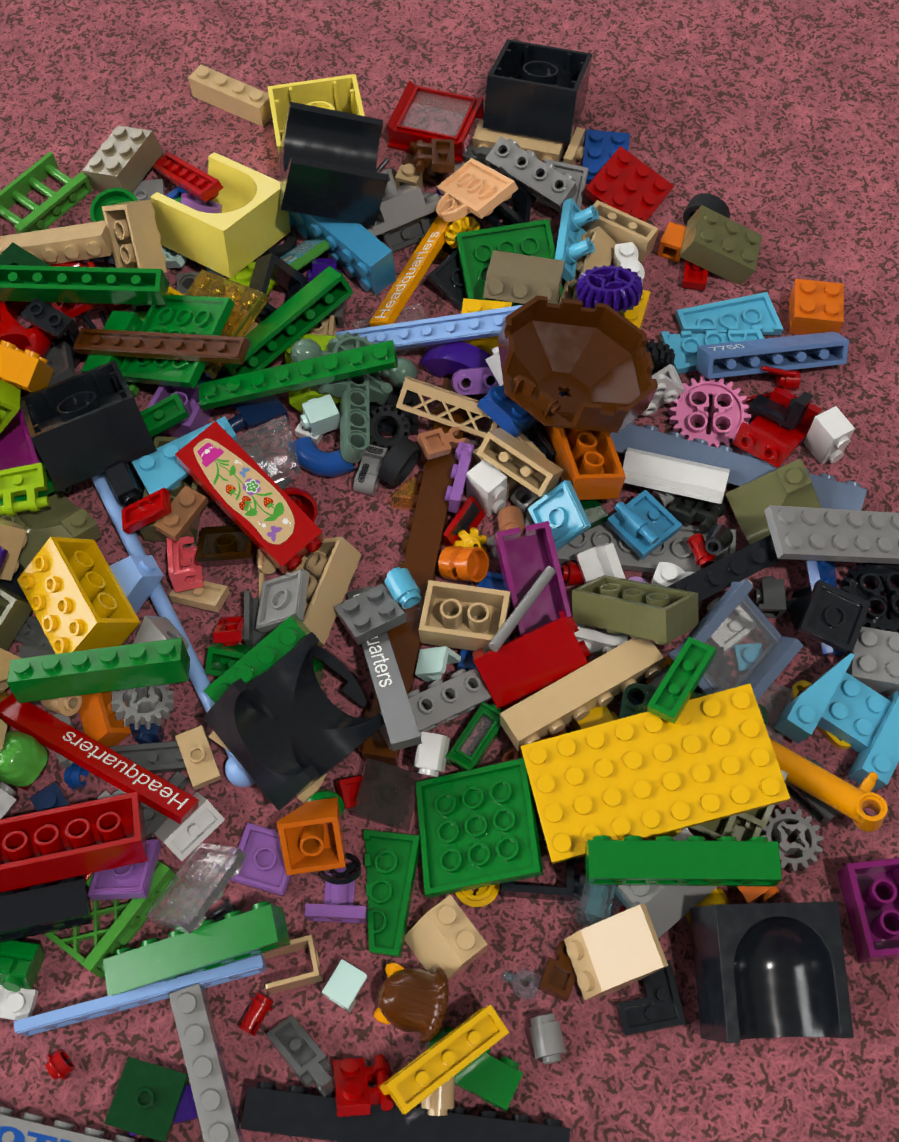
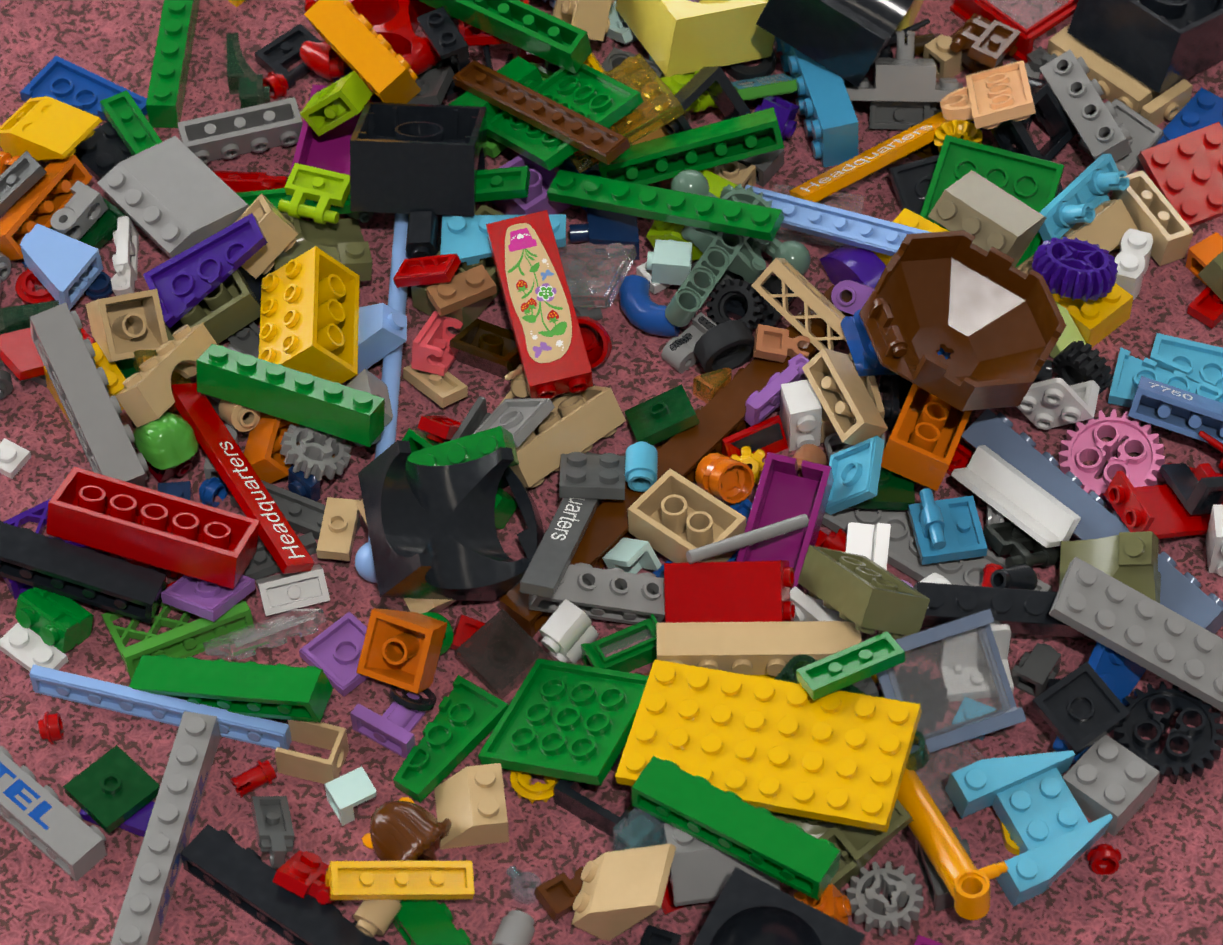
camera: 30 degrees right, 10 degrees down
none -> dark green plate [624,384,700,445]

